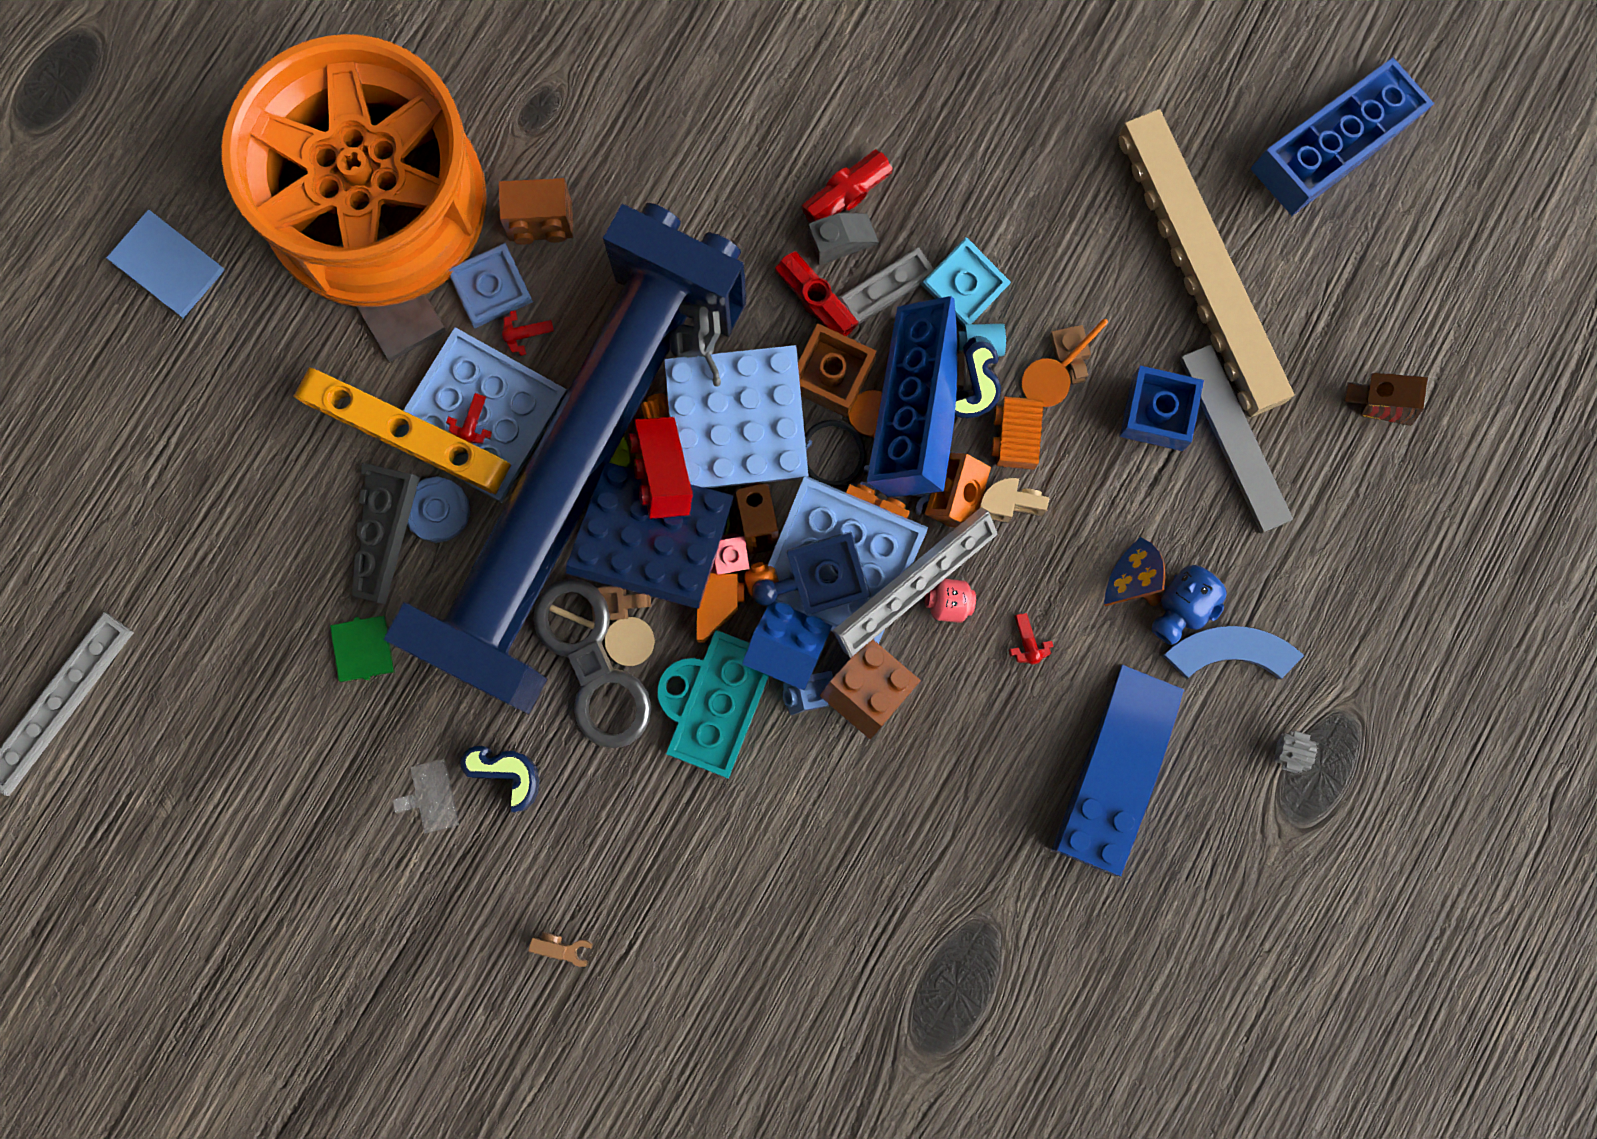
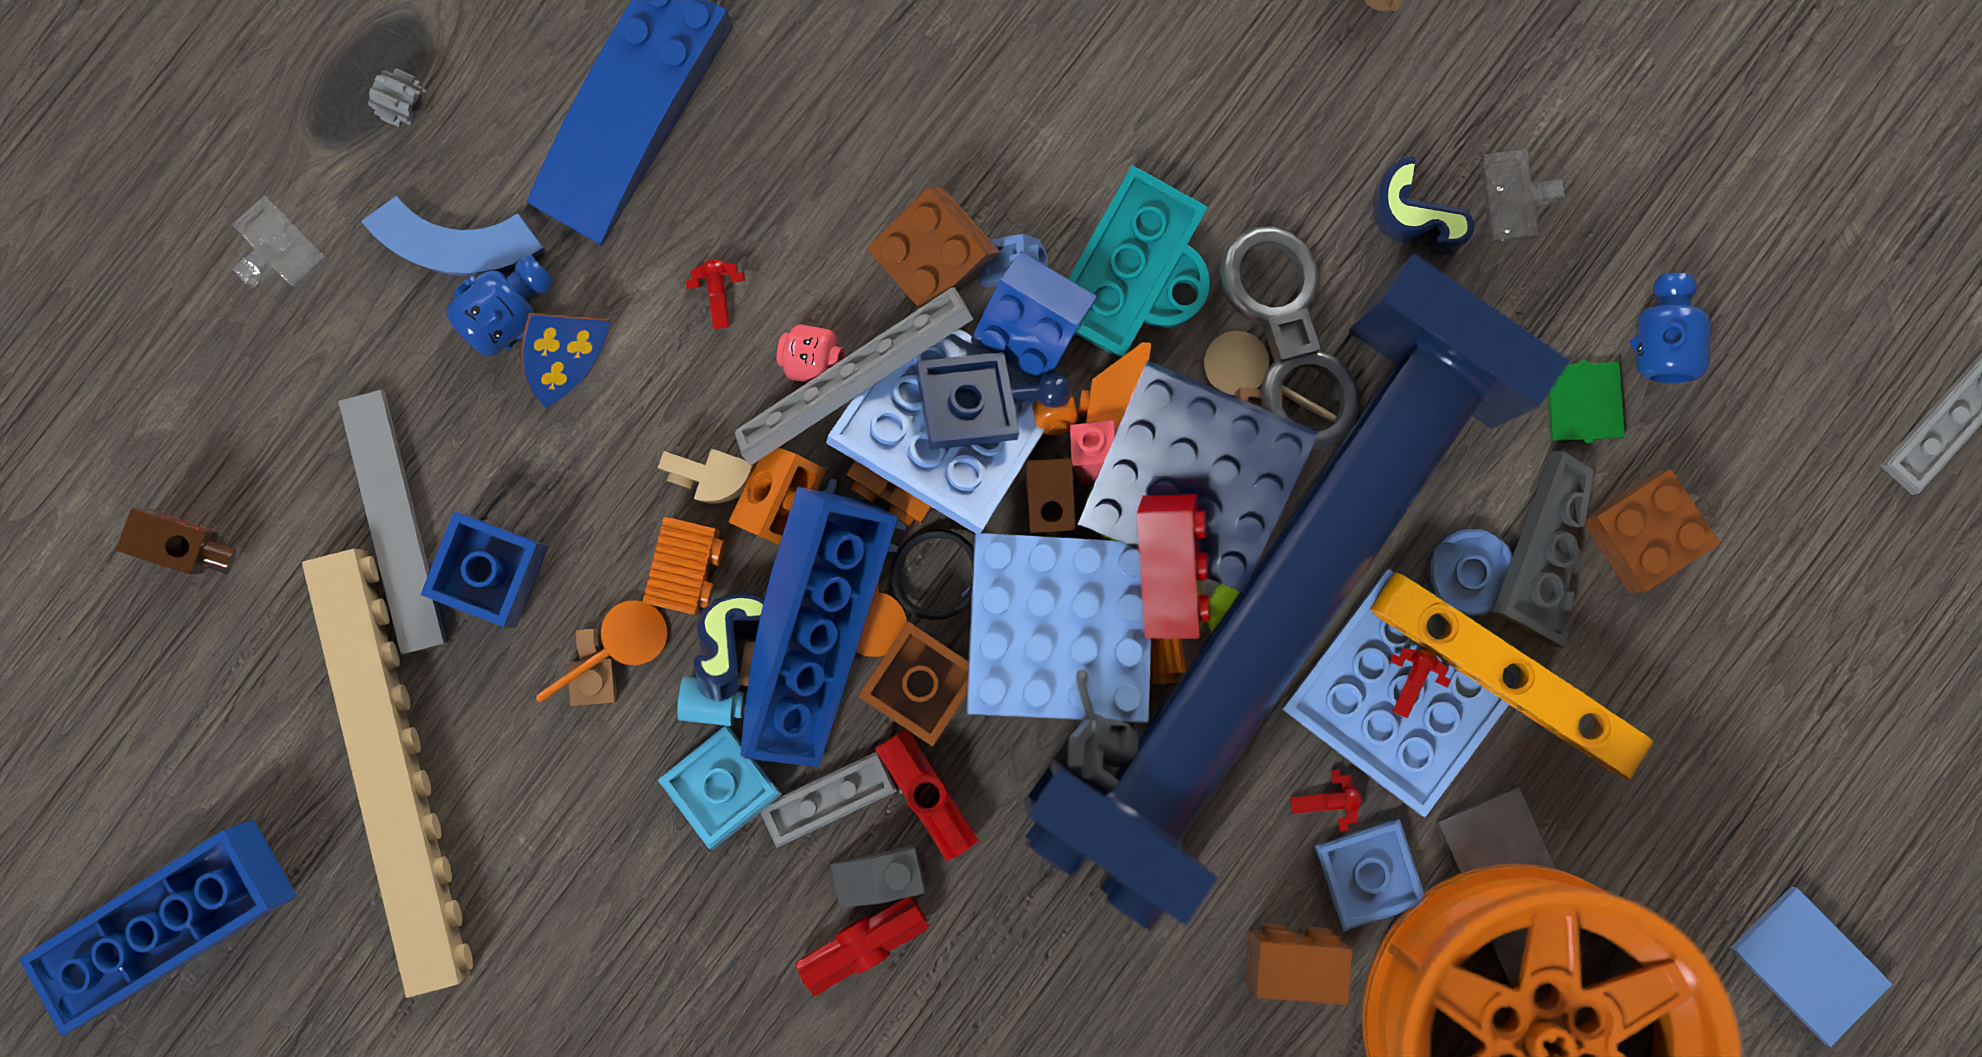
camera: 170 degrees left, 5 degrees up
none -> clear plate [232,195,329,290]
none -> dark orange brick [1585,469,1721,593]
none -> blue piece [1630,273,1711,383]

